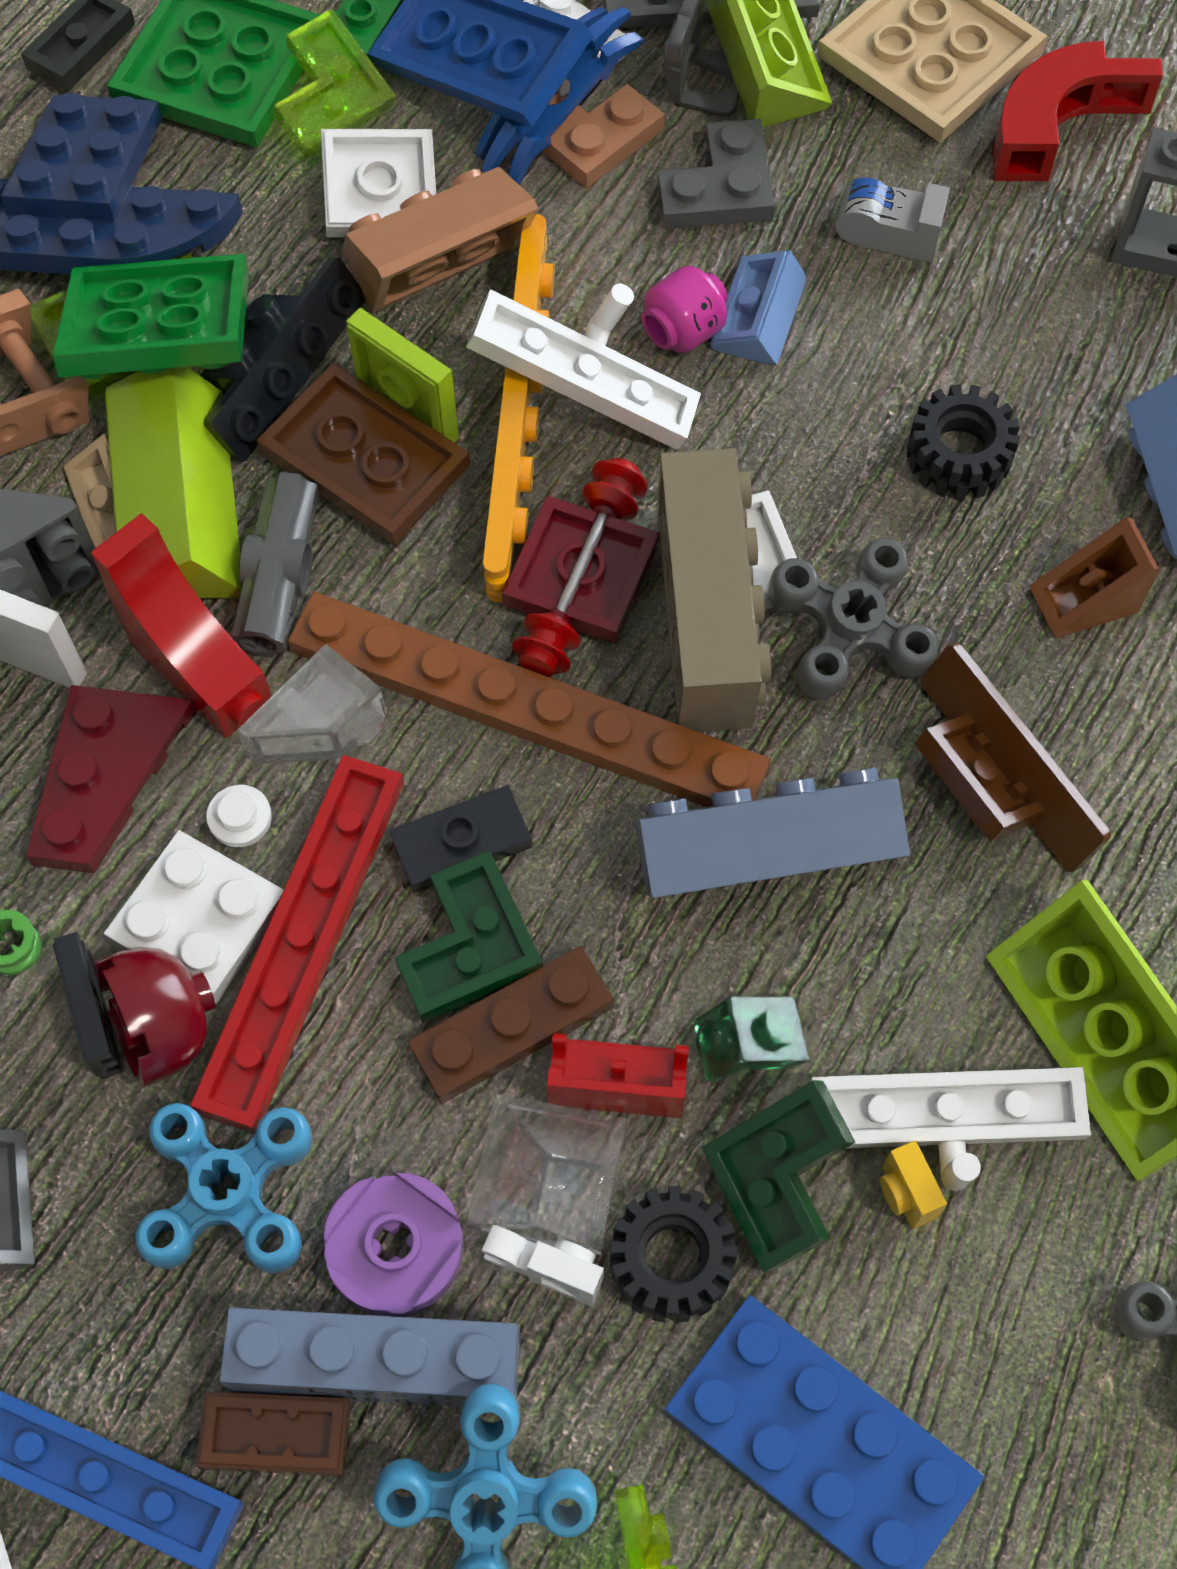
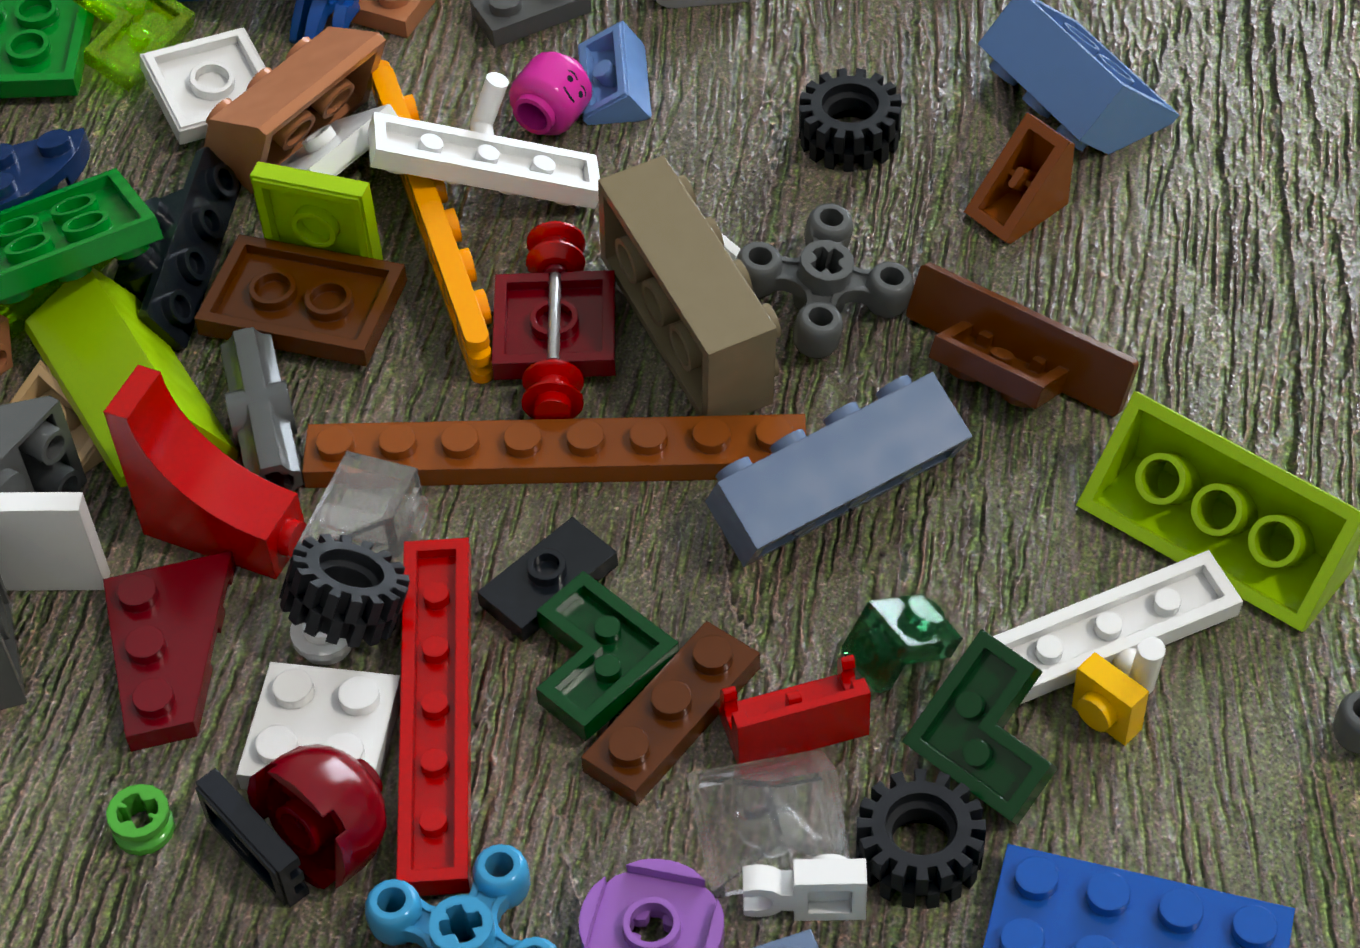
camera: 20 degrees left, 15 degrees down
none -> black tyre [279,534,410,647]
none -> white plate [280,104,398,176]

